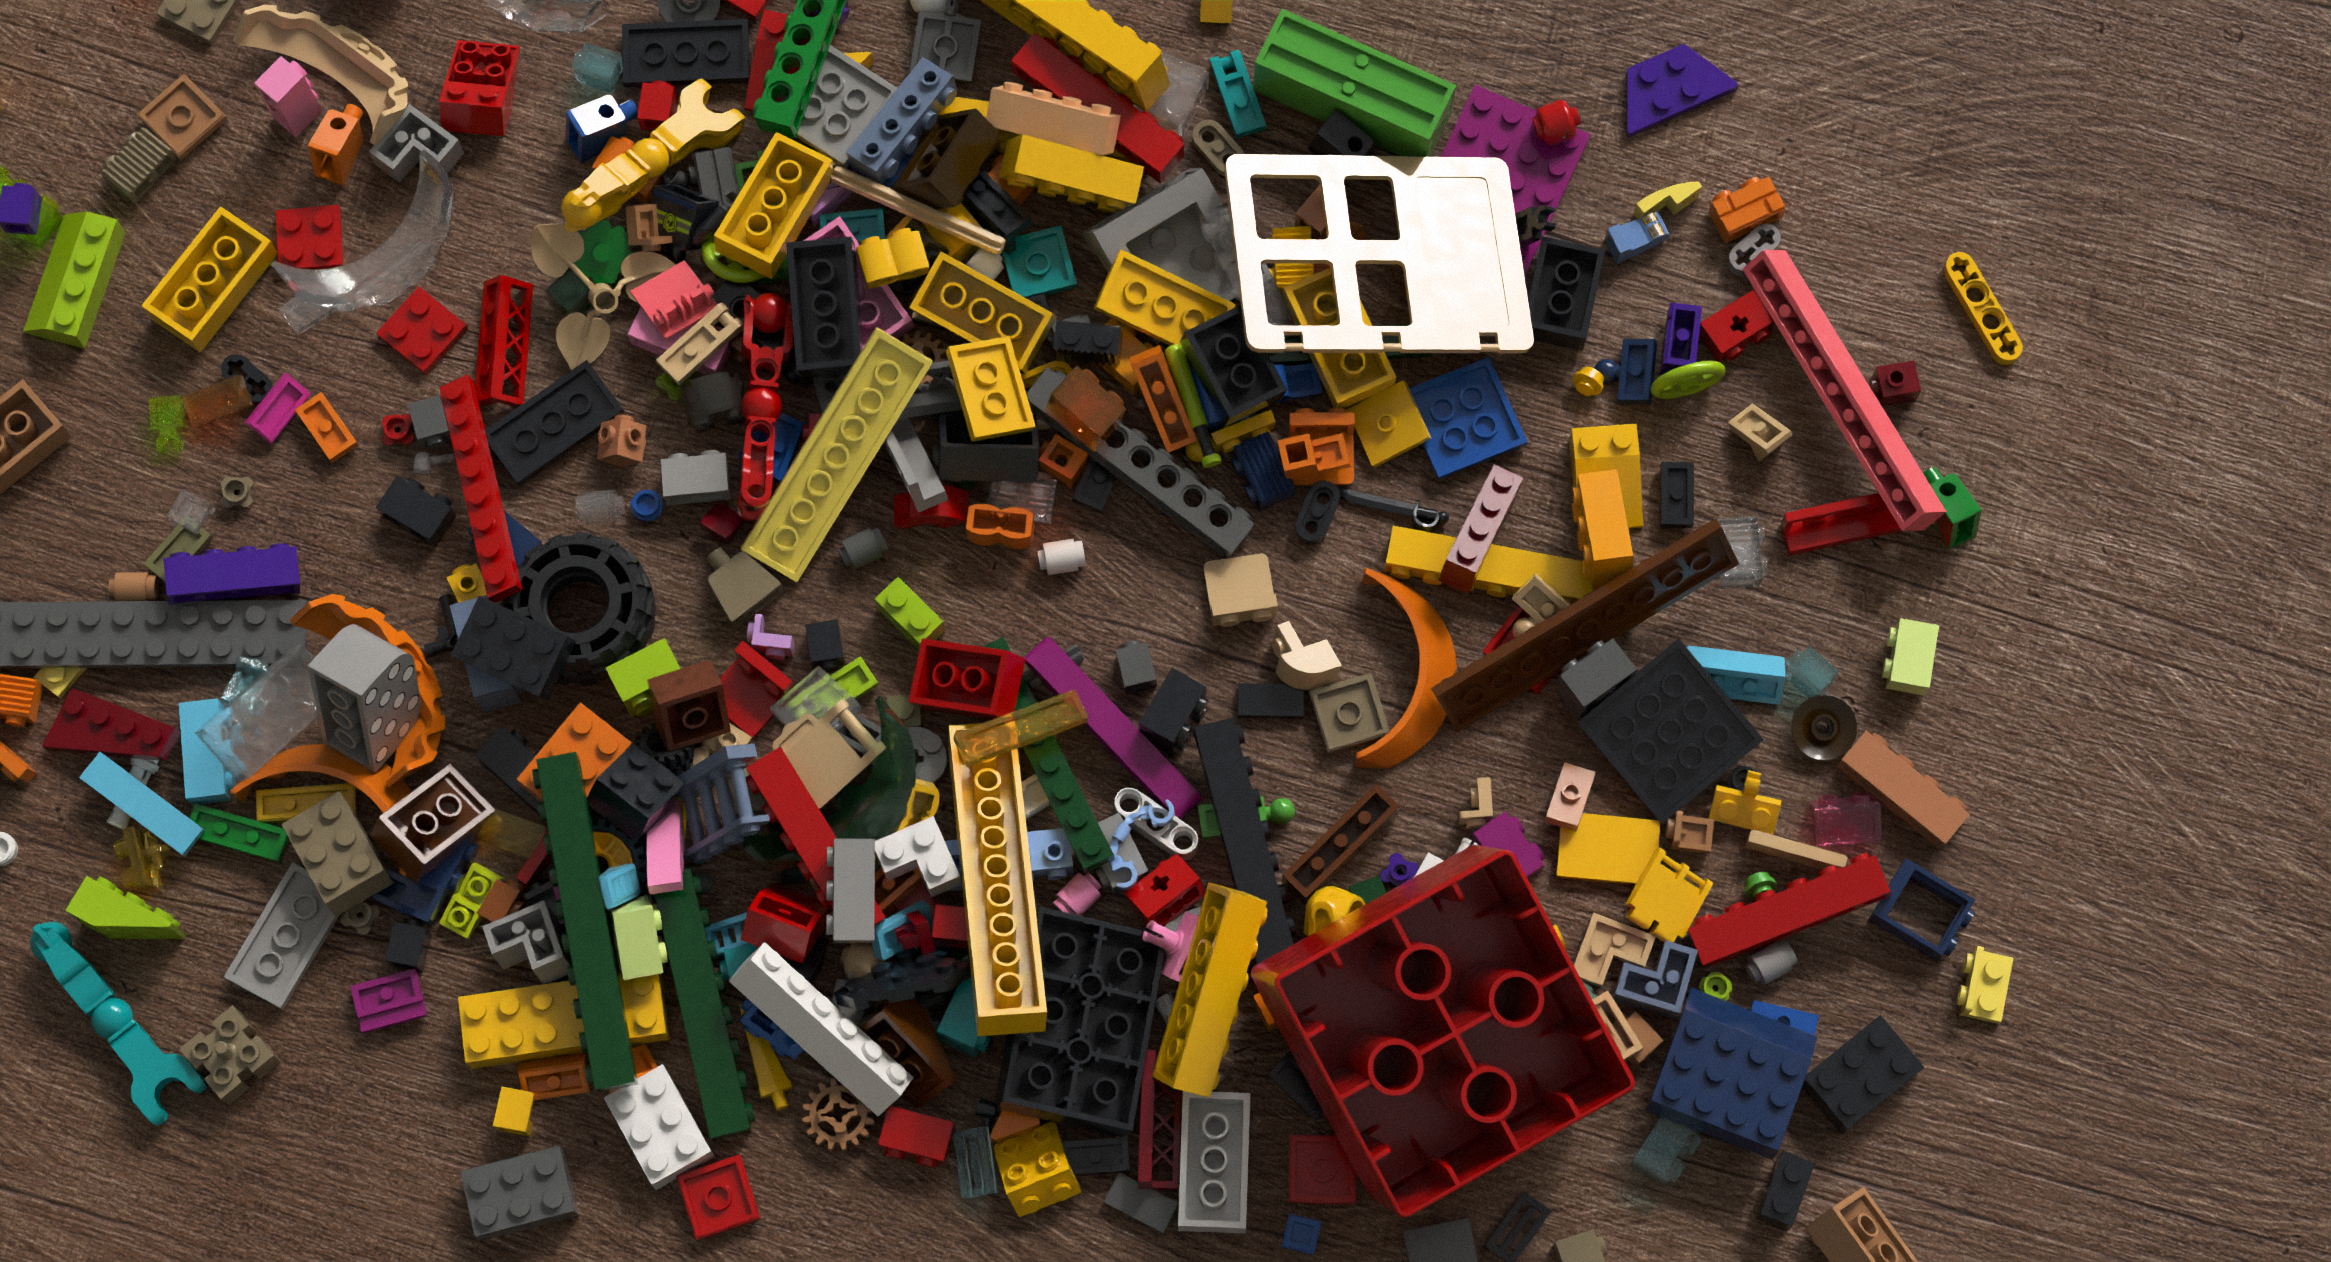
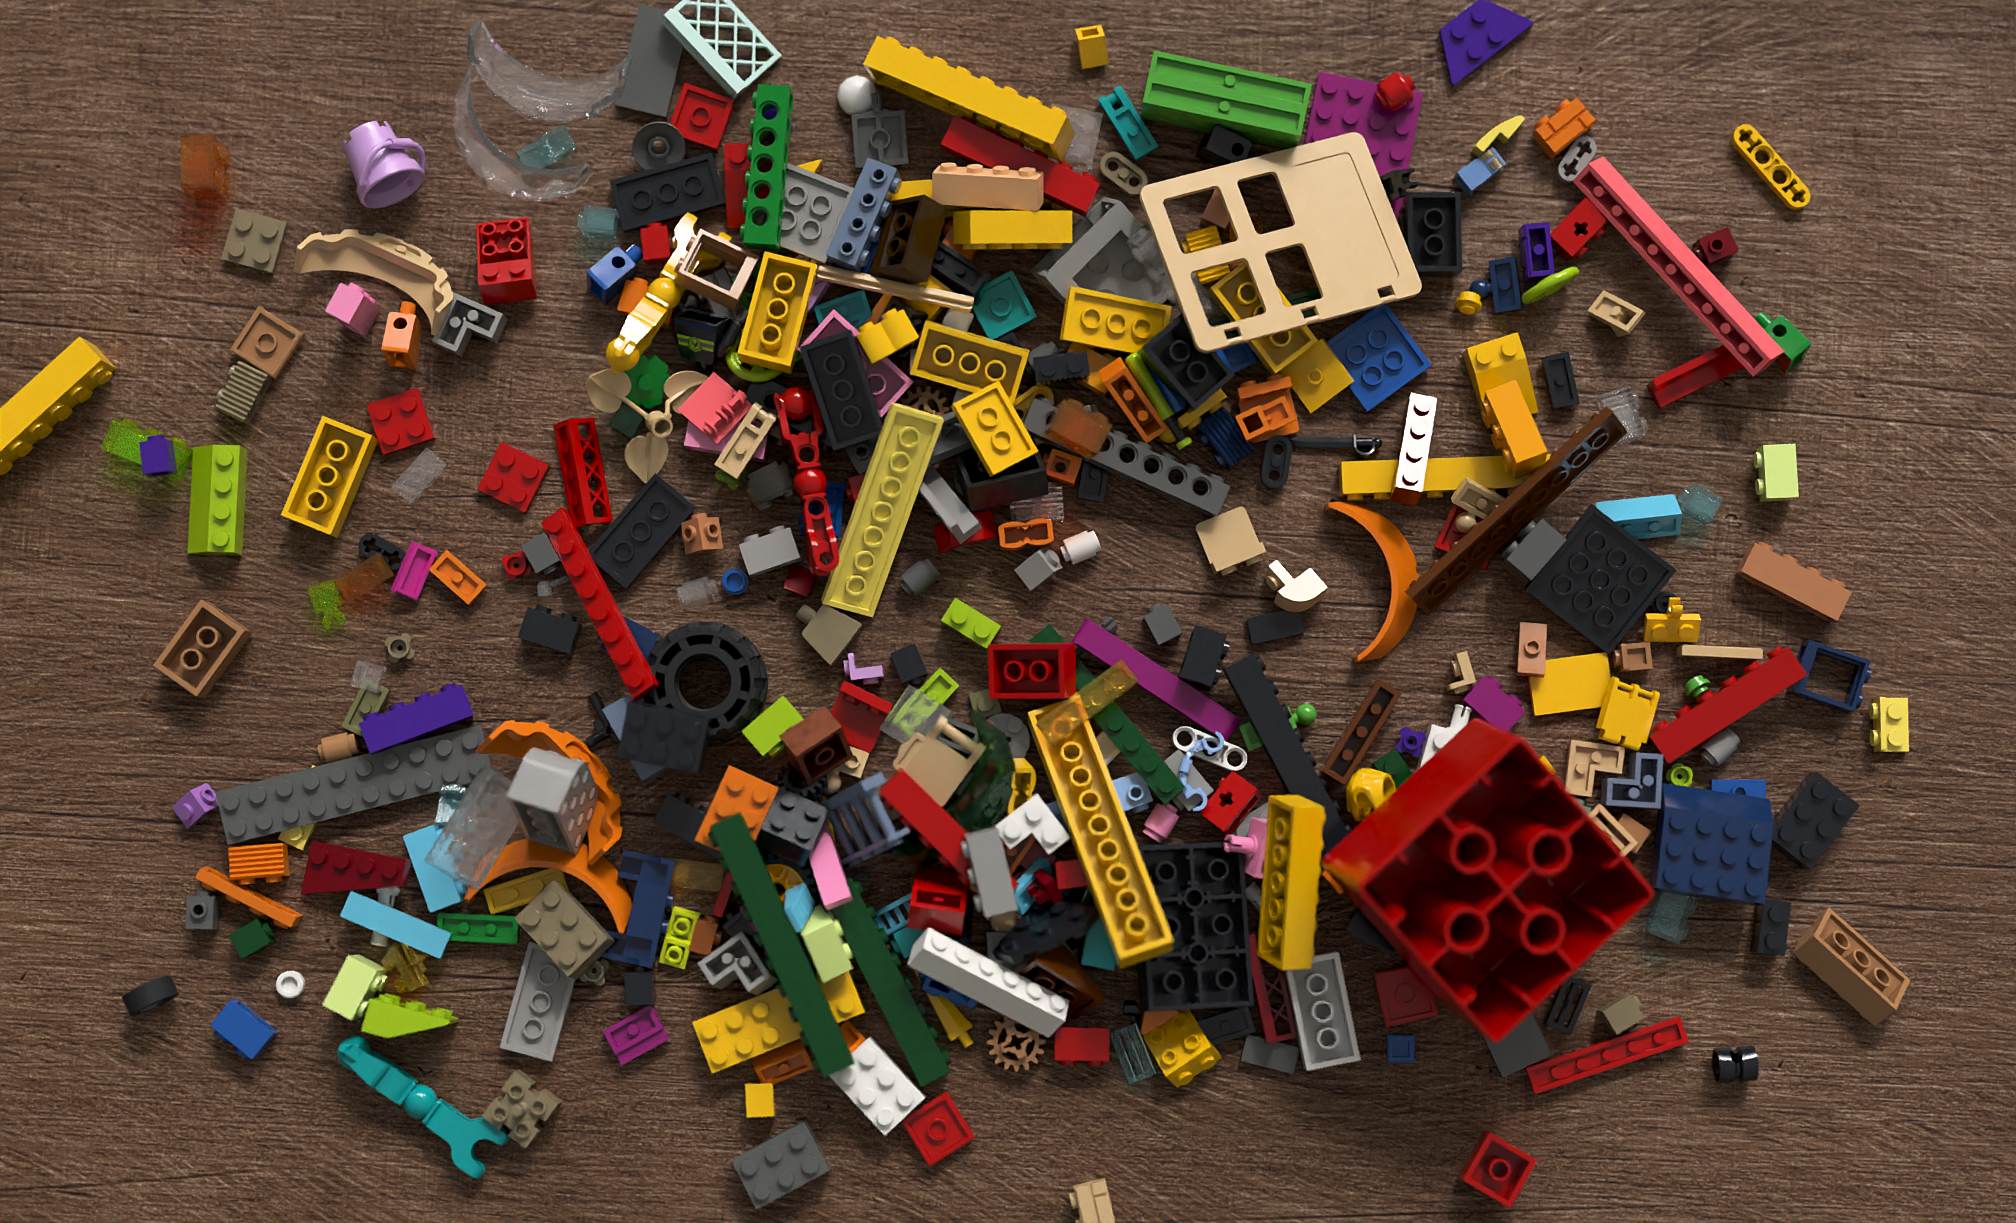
camera: 15 degrees left, 10 degrees up
clear windscreen [270,150,455,311] -> none
reddish brown slope [370,764,495,883] -> none
yellow brick [446,563,487,603] -> none
medium nougat bracket [626,204,672,251] -> none
dark tan plate [1308,673,1390,754] -> none
dark brown dish [1791,695,1857,760] -> none
clear pink bracket [1809,792,1882,847] -> none
none -> yellowish green brick [322,954,388,1020]
none -> medium nougat window [674,229,759,311]
none -> light grey brick [1015,546,1063,591]

